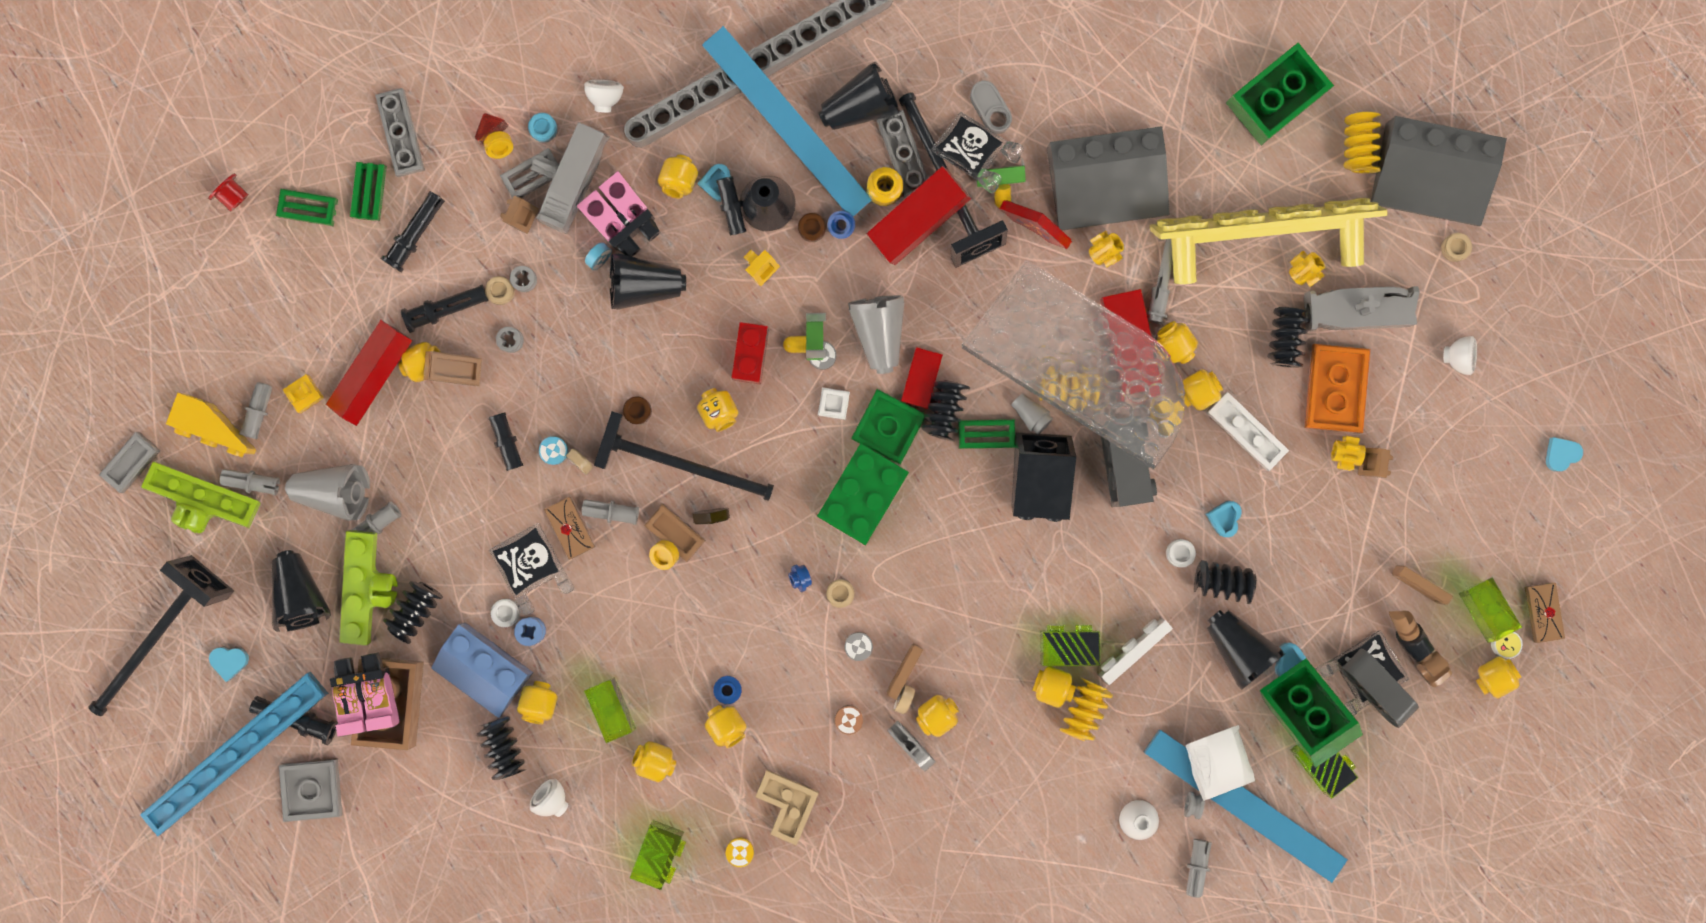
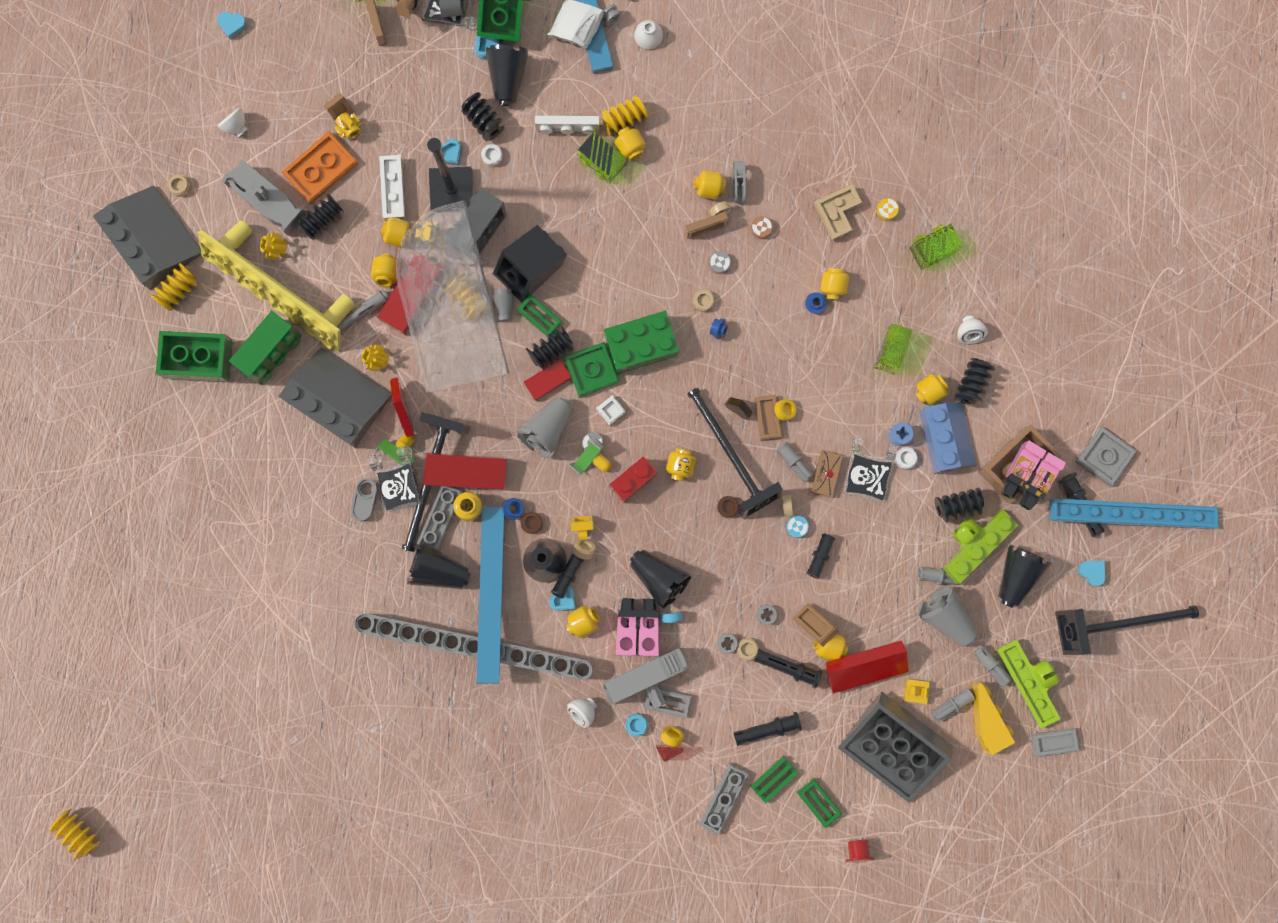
camera: 145 degrees left, 5 degrees down
medium nougat tile [500,196,539,234] -> none
yellow head [632,741,676,782] -> none
none -> green brick [229,310,302,385]
none -> black tile [427,138,473,212]
none -> tan tile [573,540,596,559]
none -> dark grey slope [838,692,953,803]

